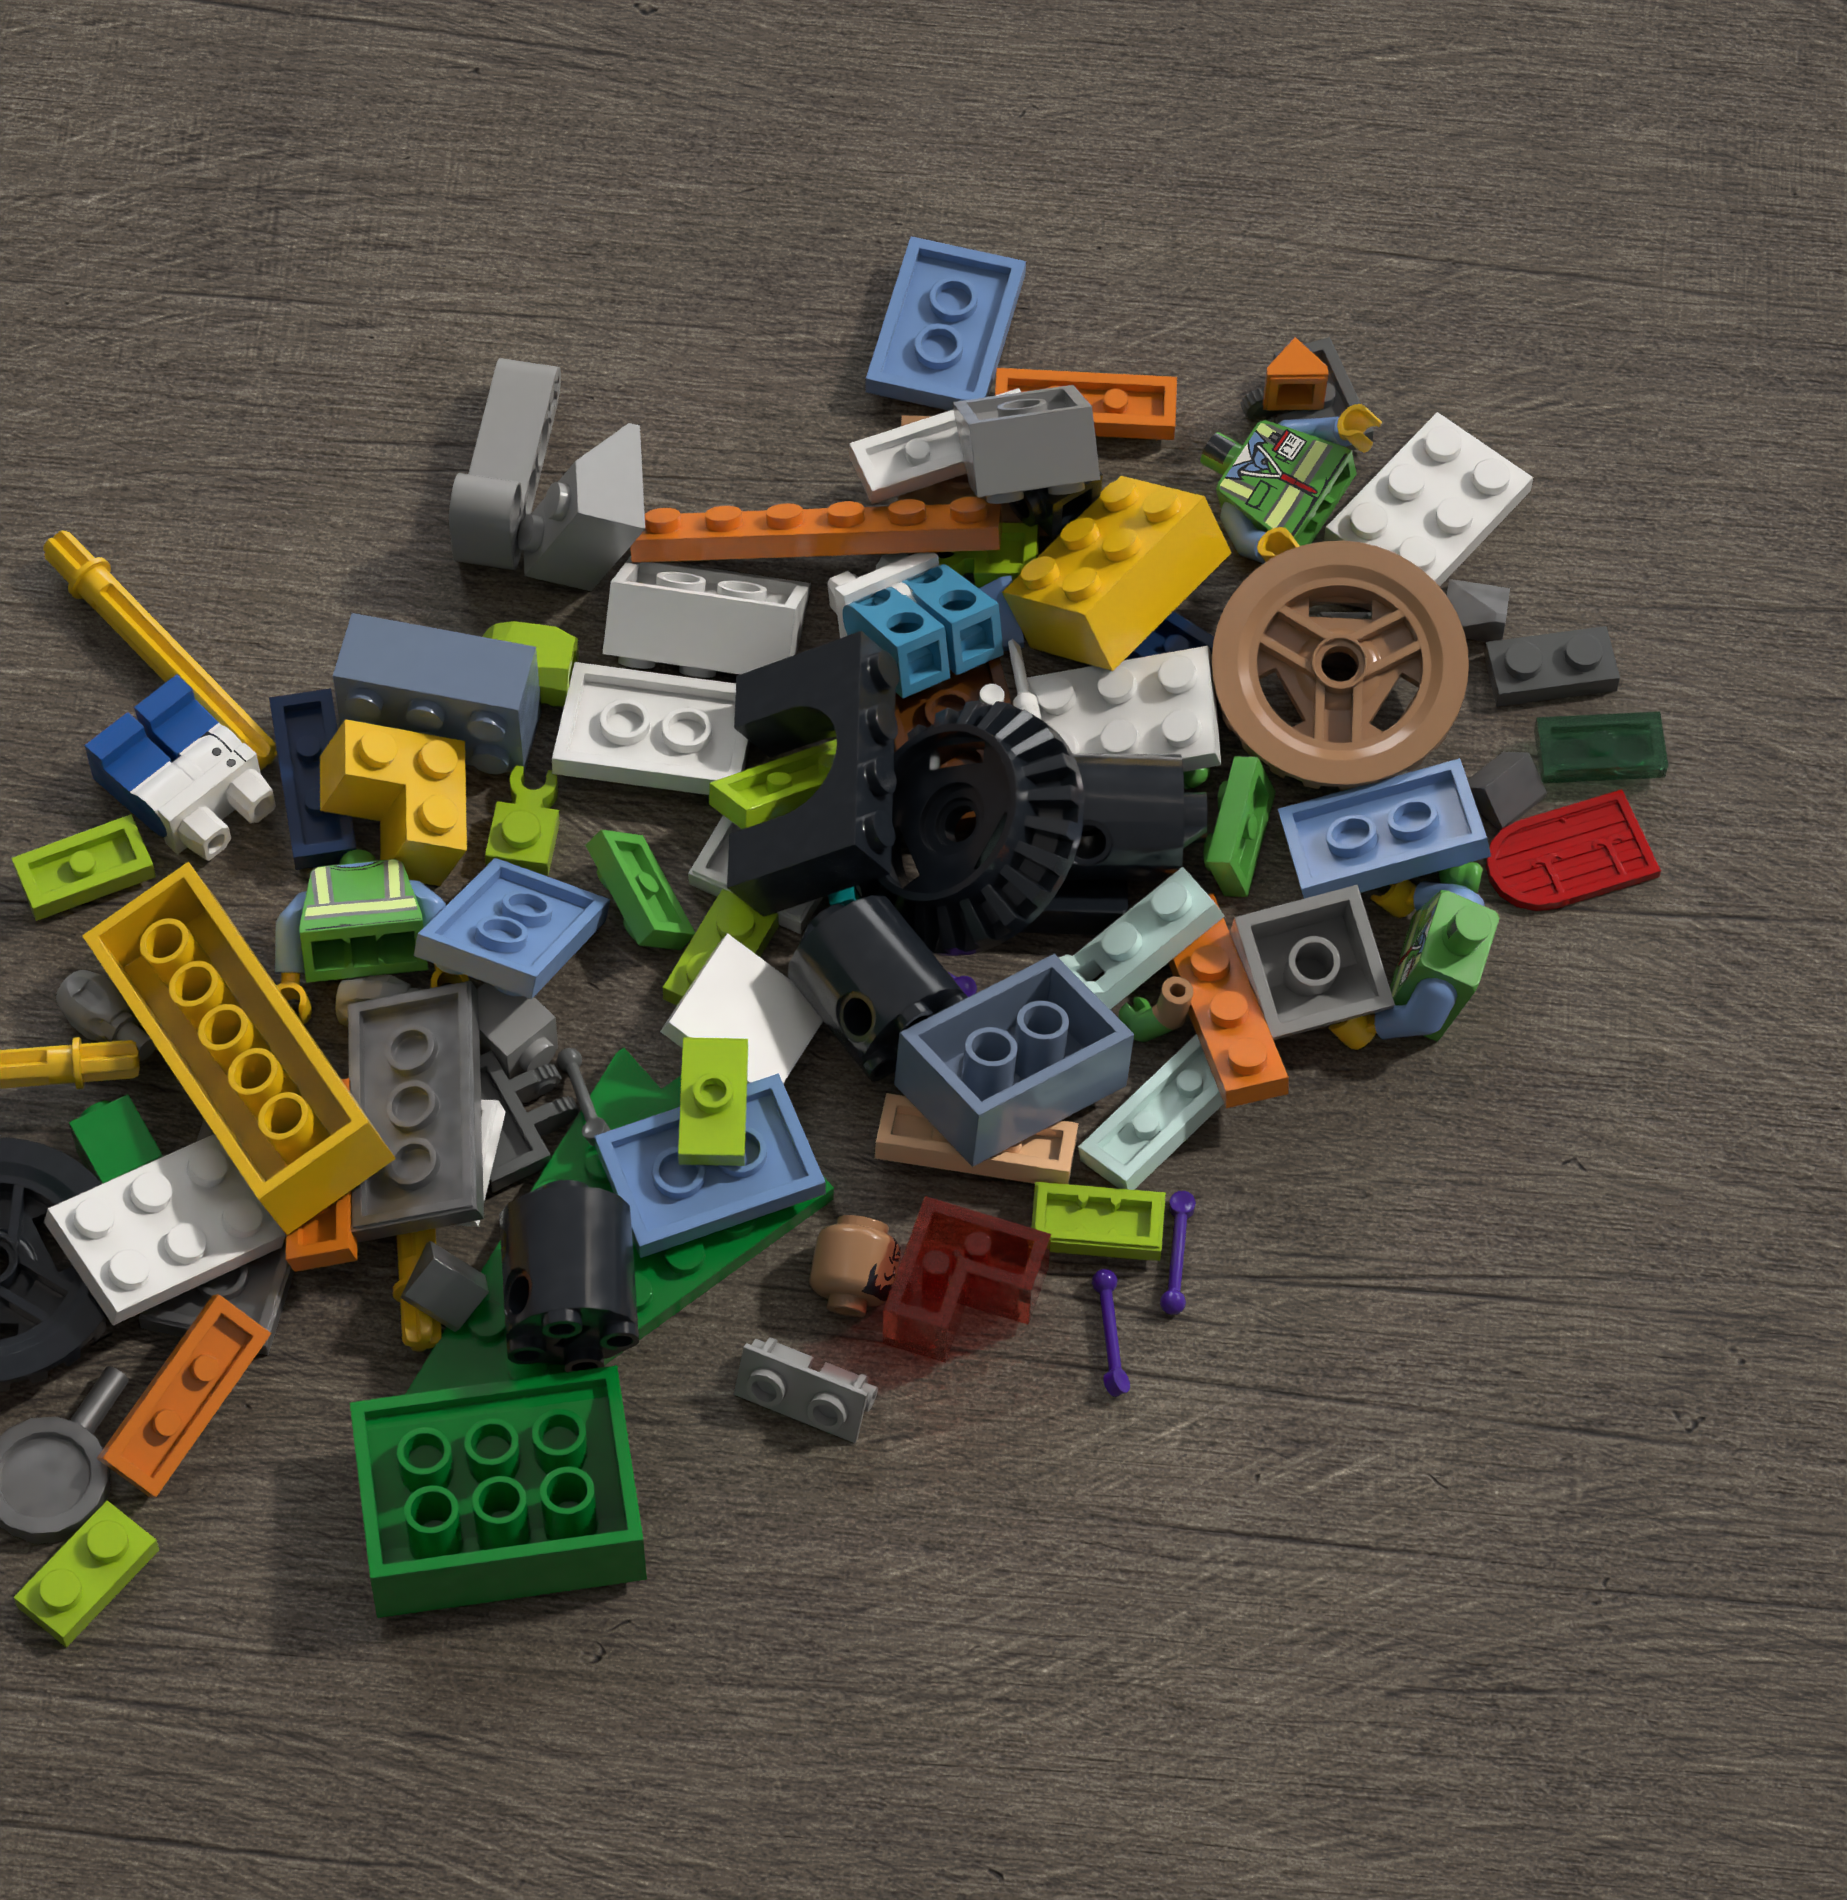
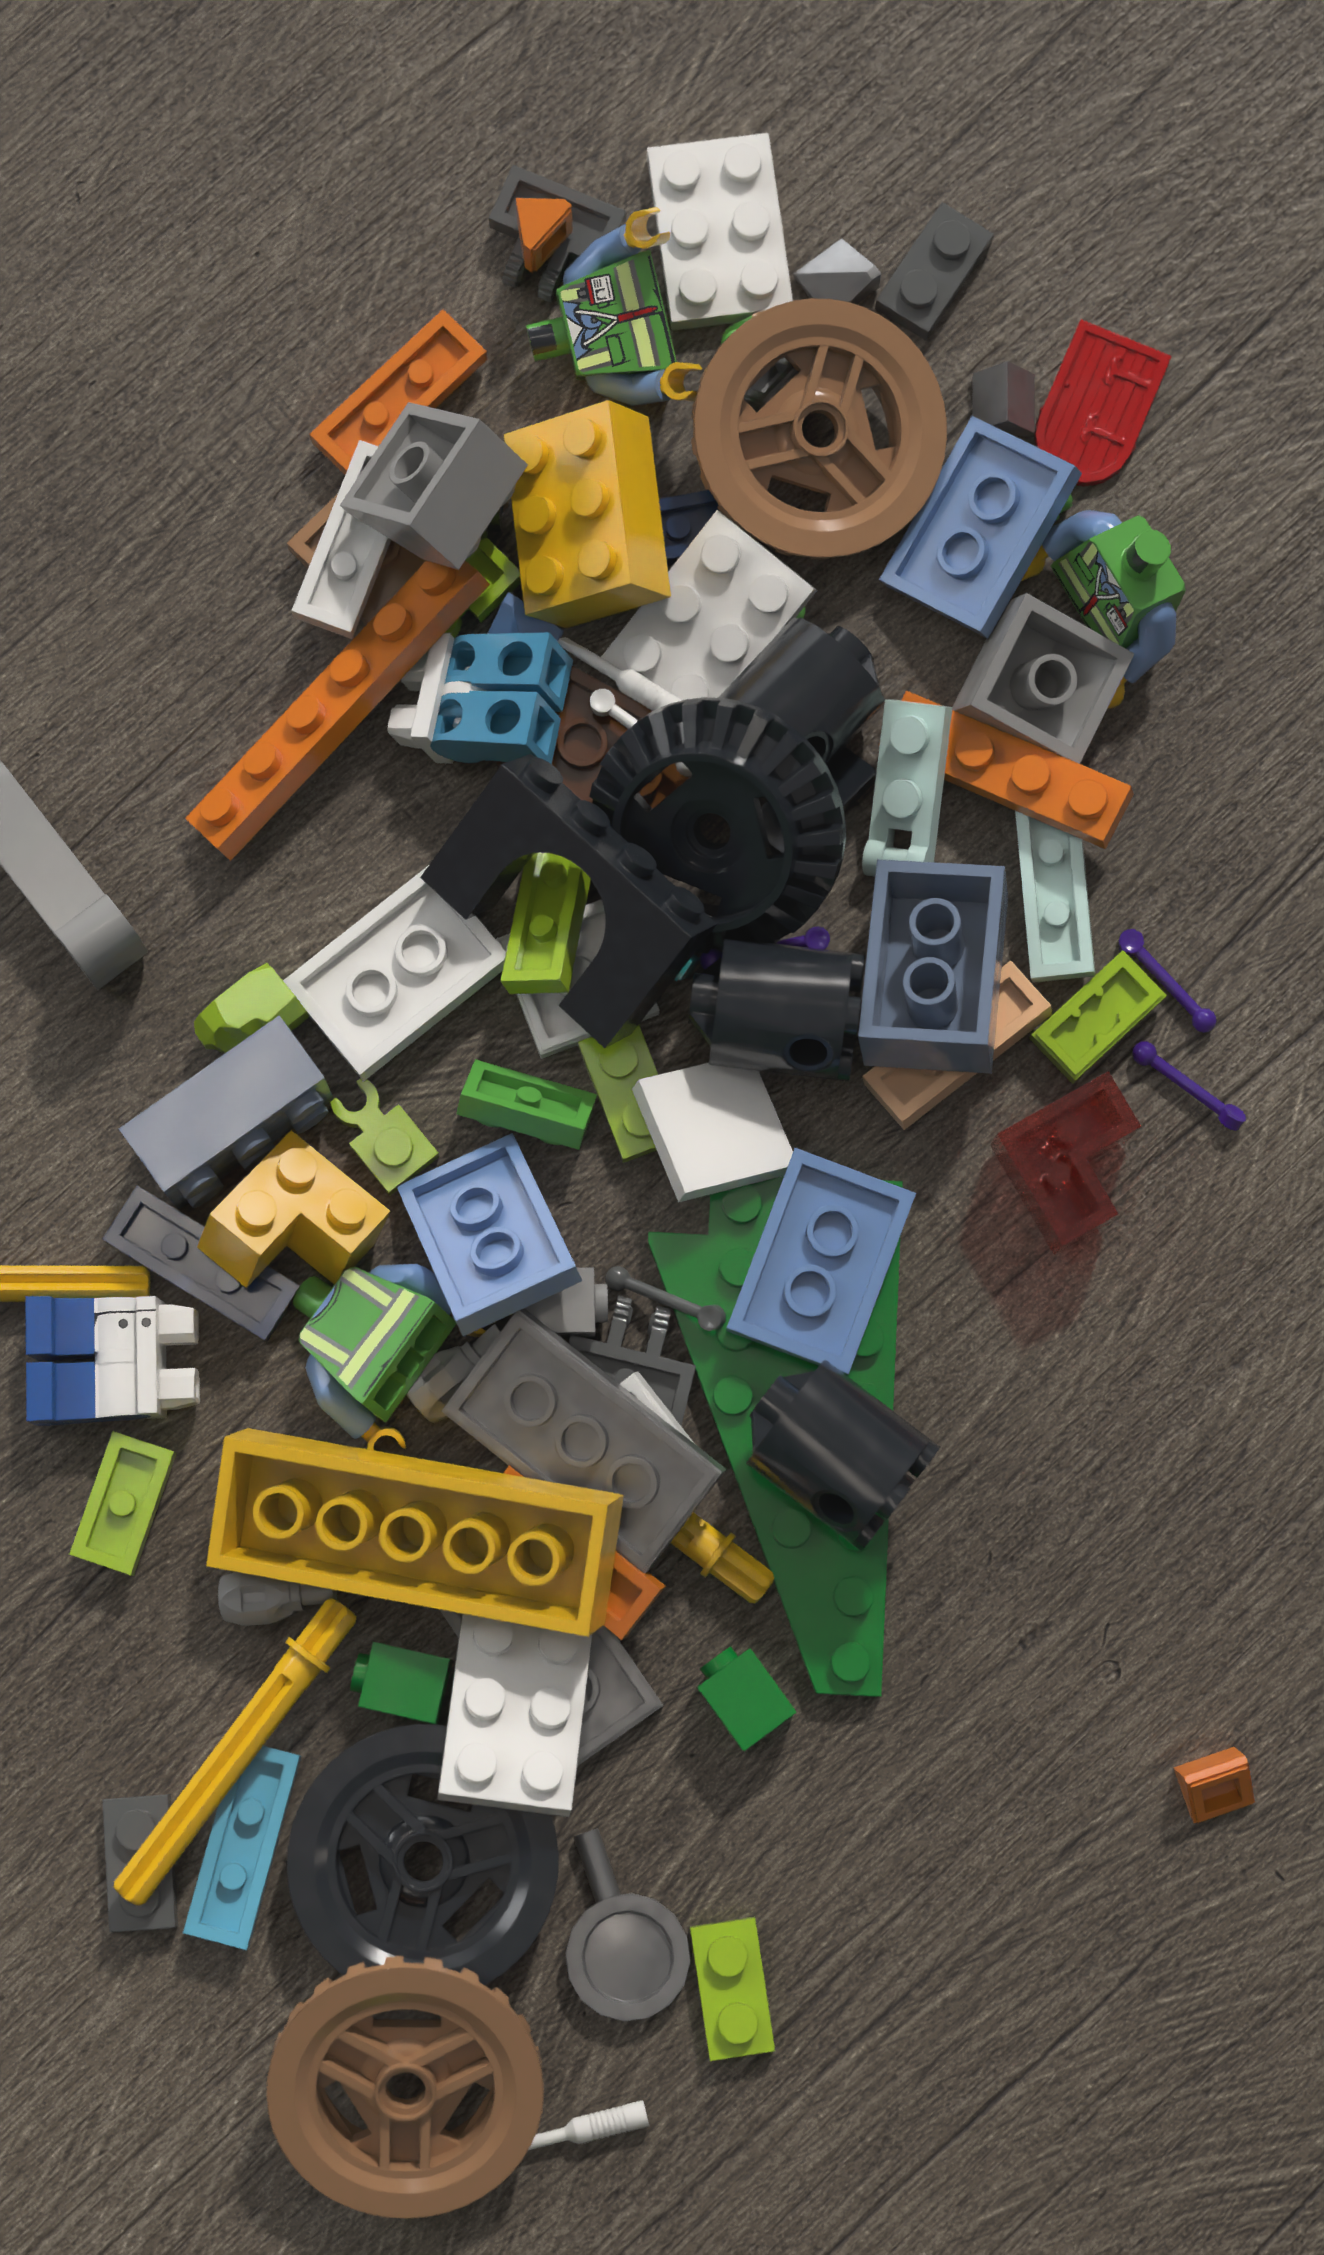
camera: 50 degrees left, 20 degrees up
orange plate [96,1294,272,1498] -> none
green slope [350,1365,647,1618] -> none
flat silver slope [400,1241,489,1332] -> none
light grey slope [518,423,645,591] -> none
white slope [603,556,811,678] -> none
lime plate [678,1037,749,1166] -> none
light grey hinge [734,1337,878,1443] -> none
medium nougat head [809,1215,901,1317] -> none
medium blue plate [866,236,1026,411] -> none
arm [1118,977,1194,1042] -> none
bright green plate [1203,756,1276,897] -> none
clear green plate [1534,711,1668,784] -> none
none -> green brick [696,1646,797,1751]
none -> orange slope [1173,1747,1255,1823]

